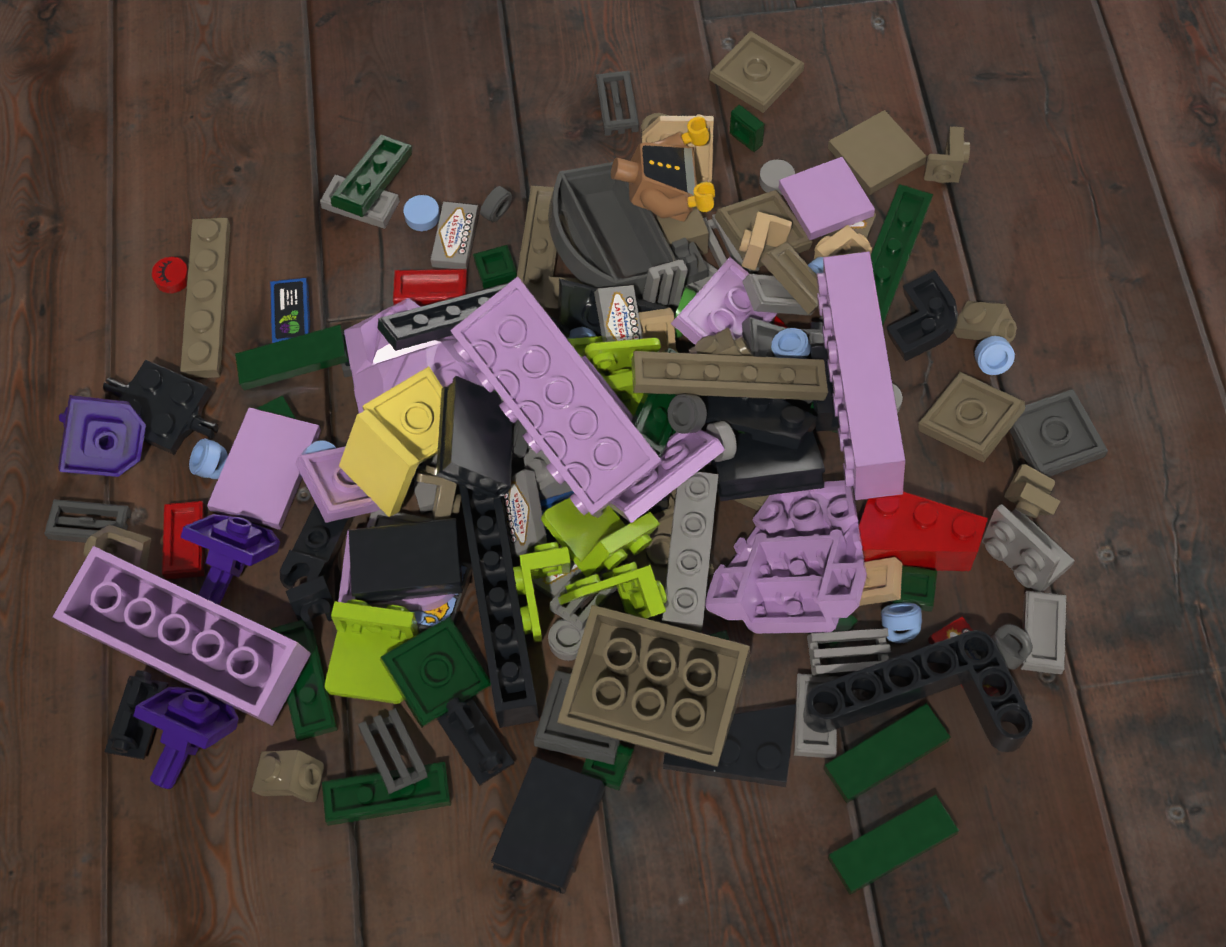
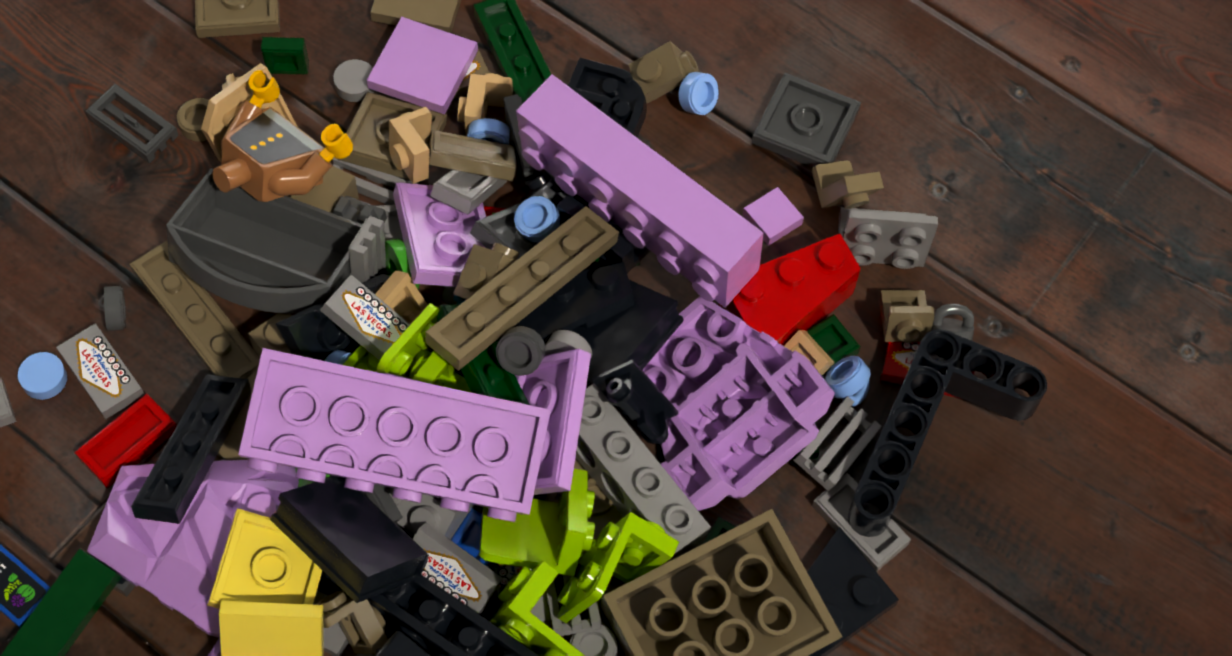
camera: 50 degrees left, 0 degrees up
dark green tile [473,245,517,289] -> none
dark green tile [824,703,951,803] -> none
dark green tile [828,795,959,895] -> none
dark tan tile [918,372,1025,463] -> none
light grey tile [1021,591,1066,674] -> none
none -> black hinge [592,359,679,445]
none -> lavender tile [743,187,804,246]
none -> dark tan bracket [879,290,935,343]

